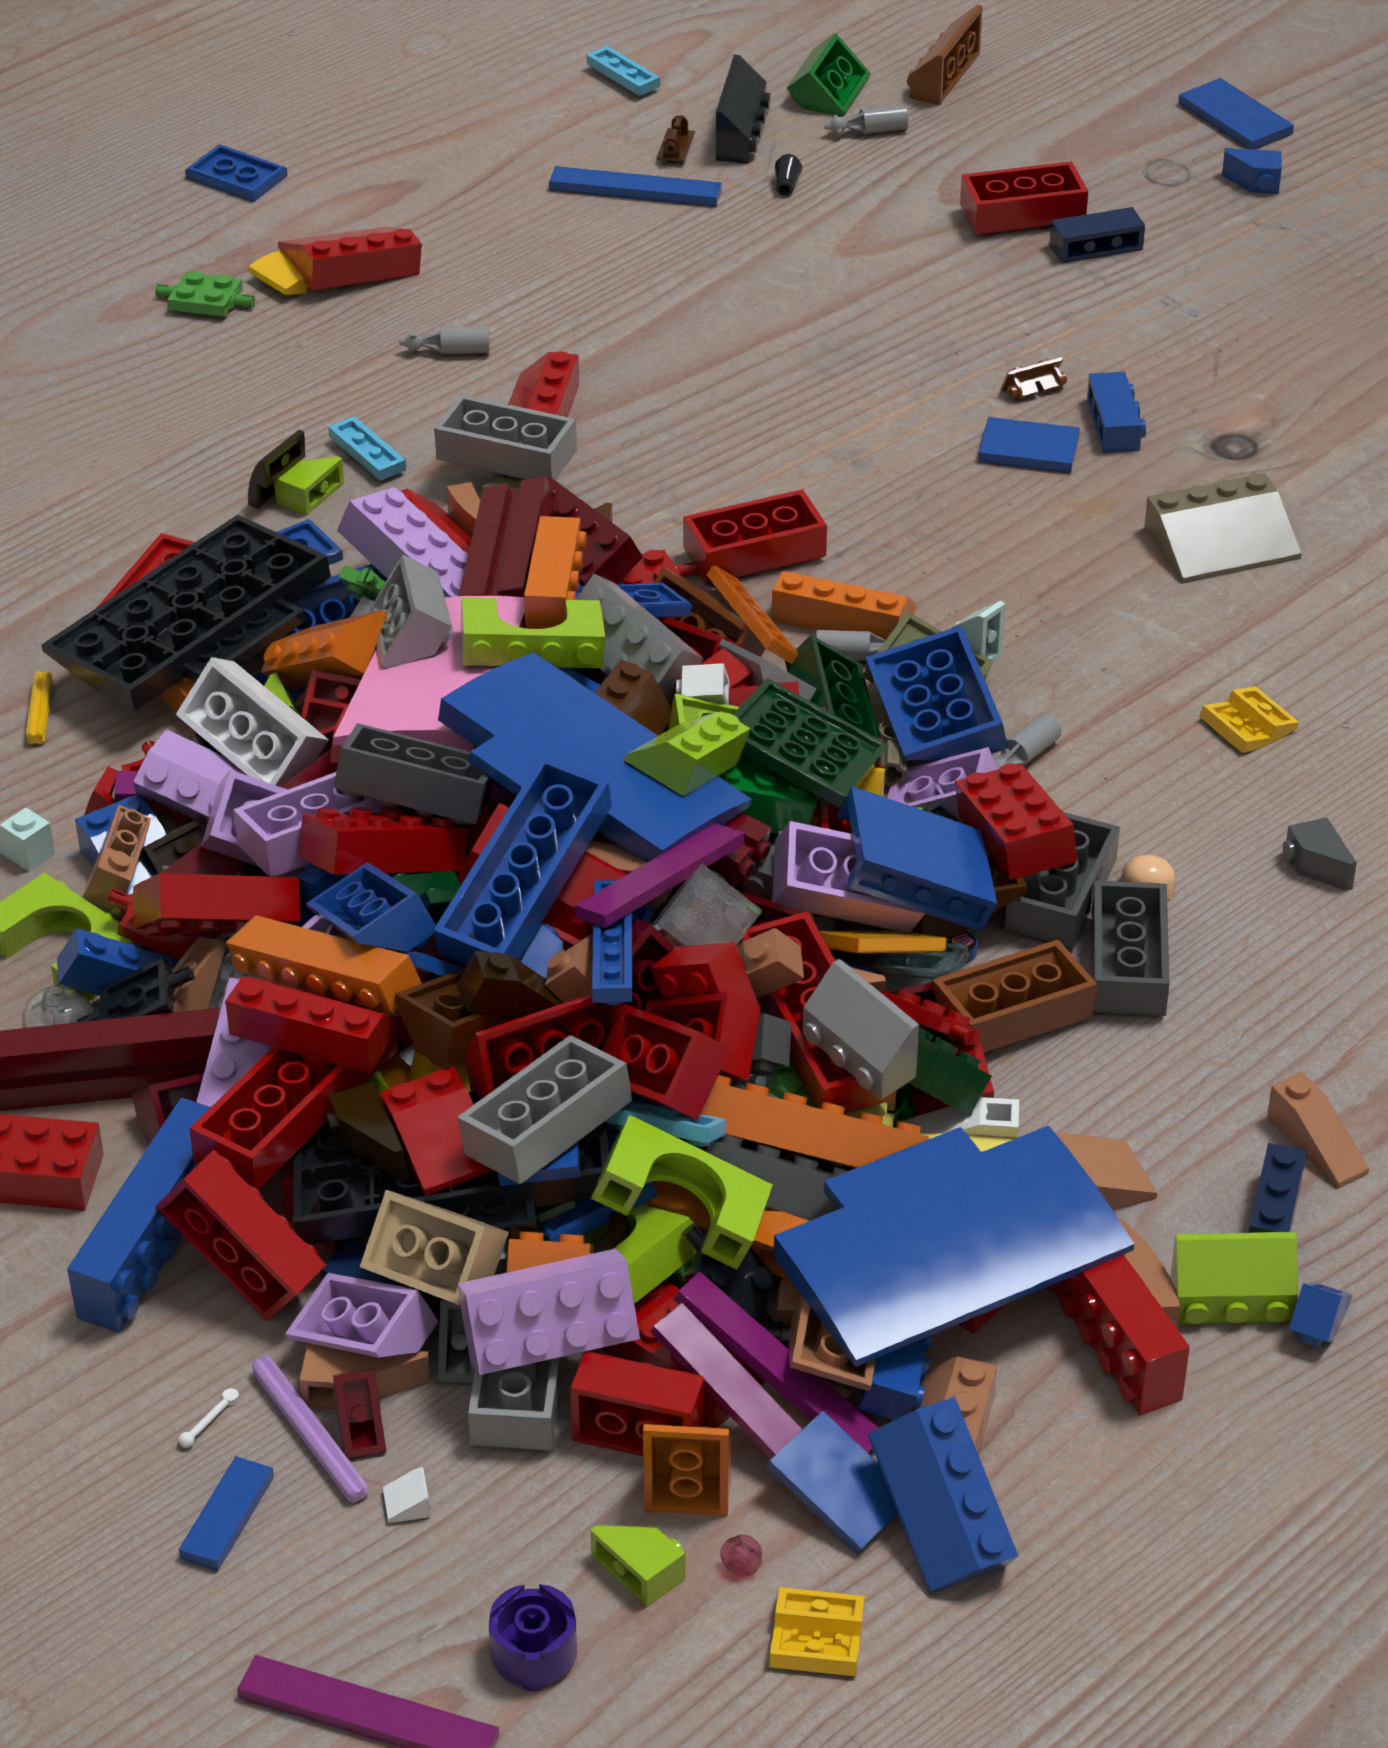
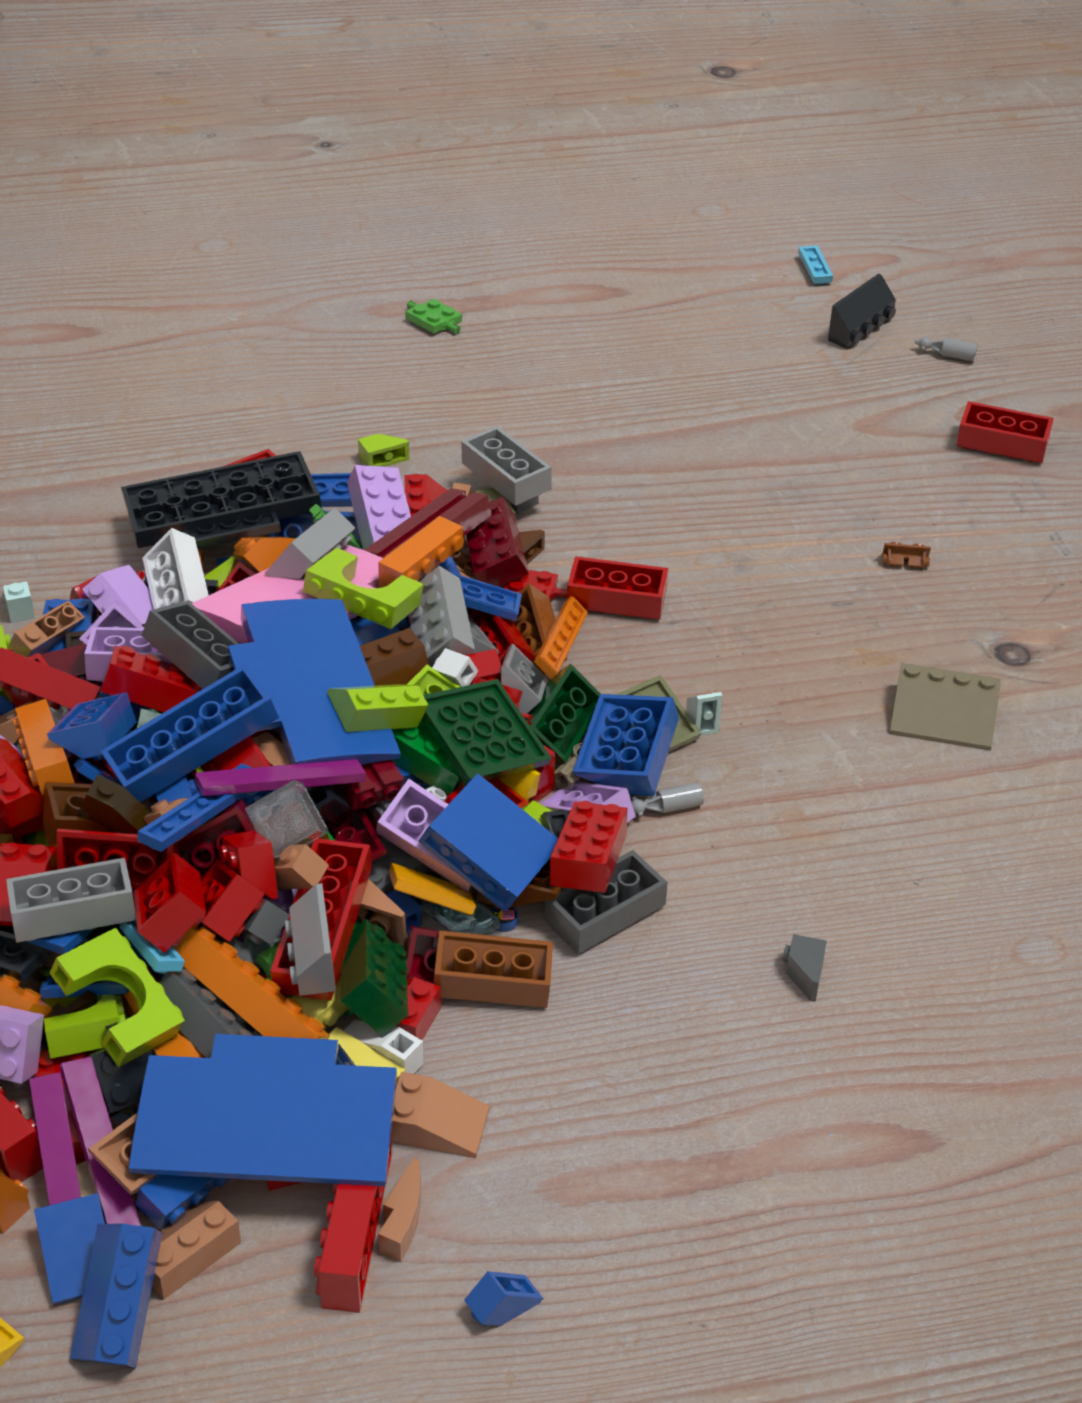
camera: 30 degrees right, 0 degrees up
yellow axle [26,671,53,745] -> none
blue tile [185,144,288,202] -> none
yellow slope [247,250,308,295] -> none
dark brown slope [248,429,306,509] -> none
red slope [278,226,422,290] -> none
medium azure plate [328,416,406,481] -> none
light grey wheel [399,326,490,355] -> none
red slope [508,351,579,417] -> none
blue tile [549,166,722,206] -> none
reddish brown hinge [657,115,695,163] -> none
orange slope [772,571,916,640] -> none
black cone [774,154,802,196] -> none
green slope [786,33,871,116] -> none
light grey wheel [816,630,886,661] -> none
red plate [882,989,982,1046] -> none
dark orange slope [907,5,983,105] -> none
blue tile [979,417,1080,473] -> none
dark blue brick [1049,207,1145,263] -> none
blue brick [1087,372,1146,453] -> none
dark grey brick [1091,880,1170,1016] -> none
light nougat hair [1122,854,1175,901] -> none
lime slope [1170,1232,1298,1324] -> none
yellow slope [1199,686,1299,753] -> none
dark blue brick [1248,1143,1307,1233] -> none
nougat slope [1267,1072,1369,1189] -> none

